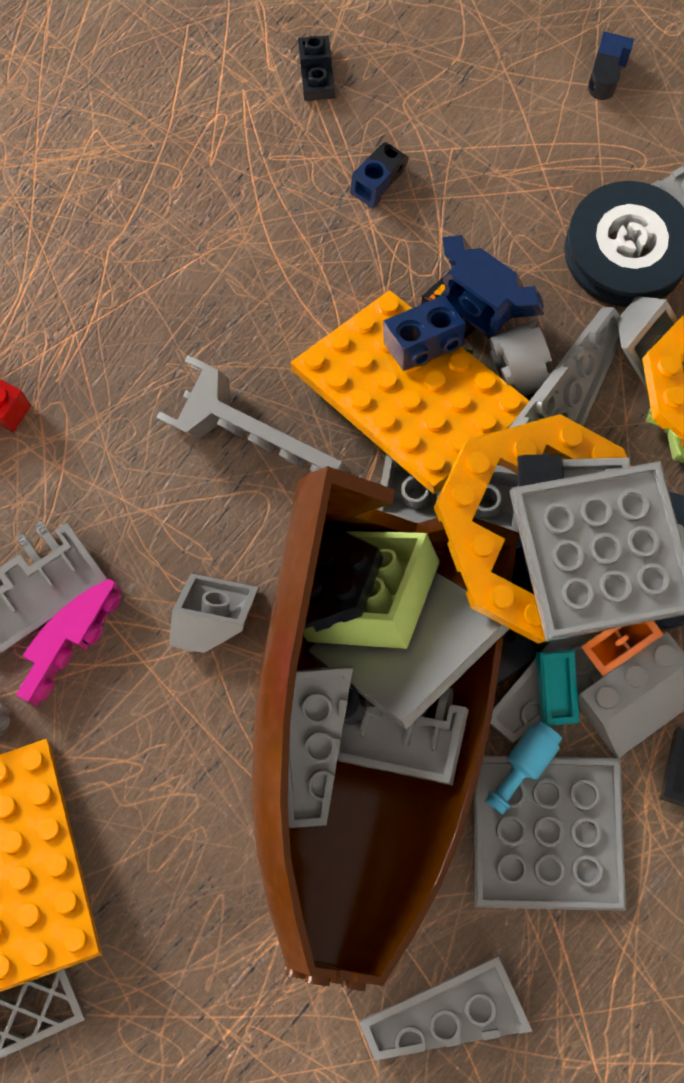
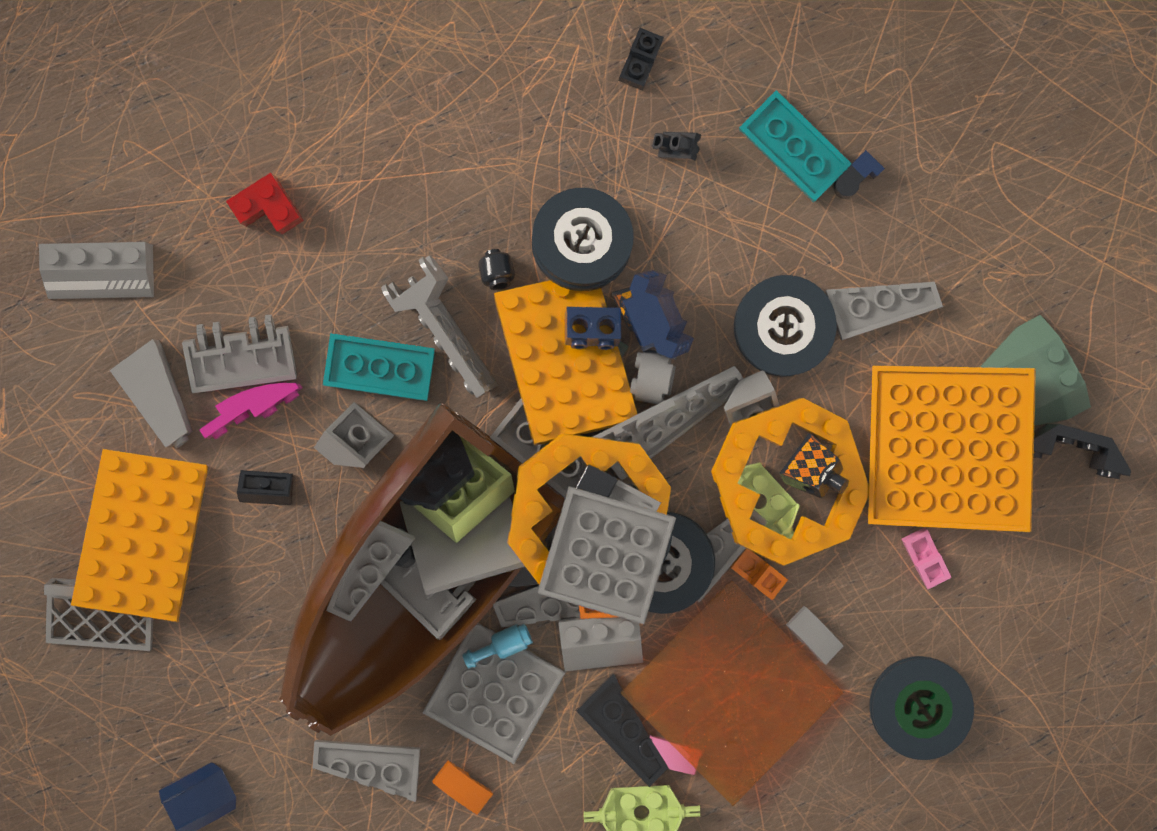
camera: 25 degrees right, 15 degrees up
dark blue leg [350,142,409,208] -> none
teal tile [536,649,579,726] -> none
none -> black slope [237,470,293,505]
none -> teal plate [323,333,436,401]
none -> orange slope [432,760,493,815]
none -> black head [478,249,515,290]
none -> black wheel [531,188,634,291]
none -> black hips [652,132,701,161]
none -> teal plate [739,90,852,203]

